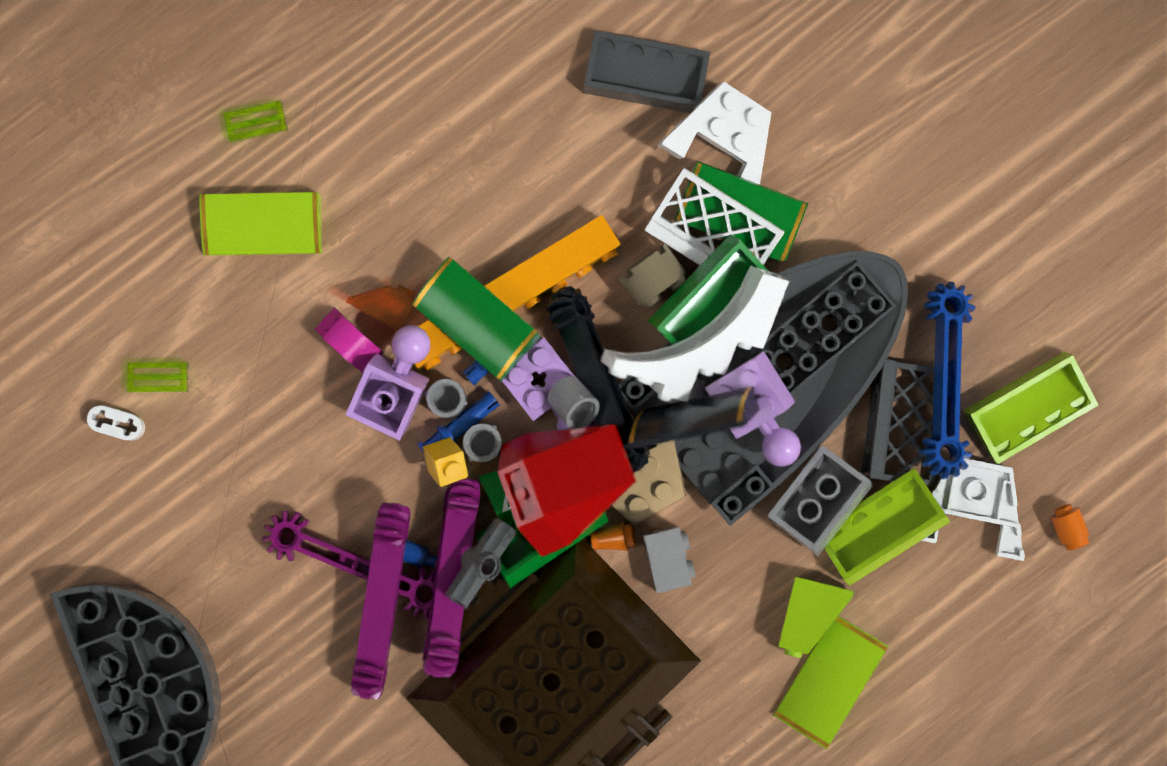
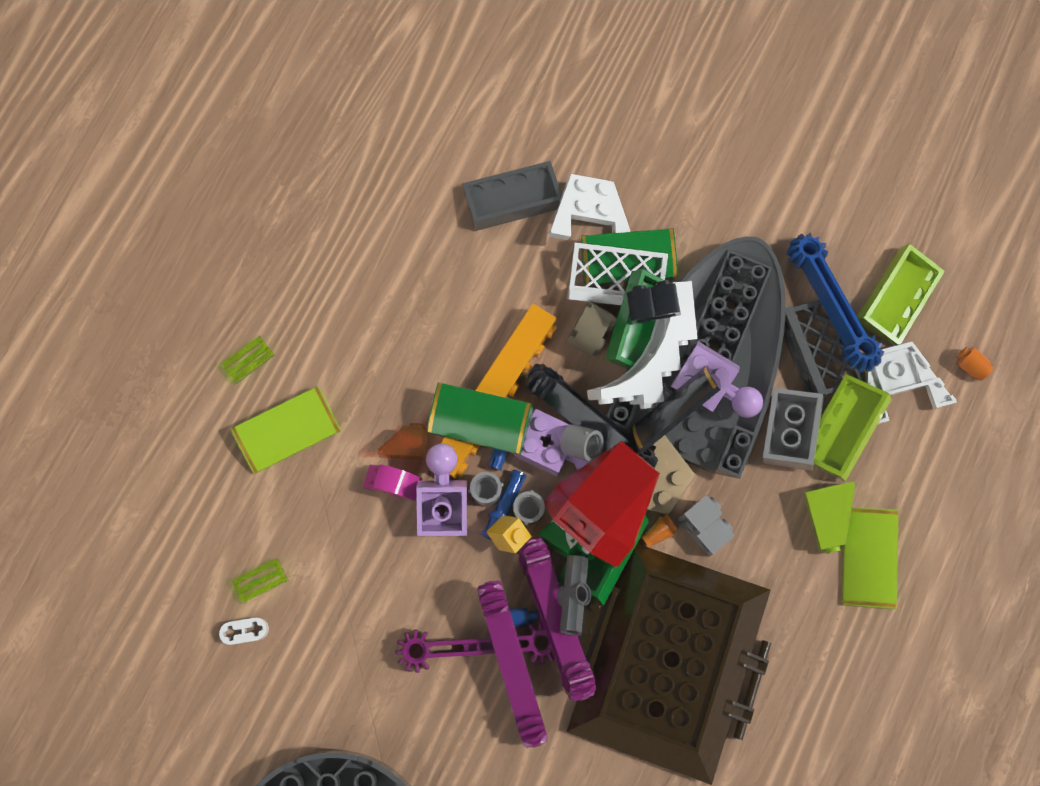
camera: 30 degrees left, 10 degrees down
none -> black brick [626,280,681,324]

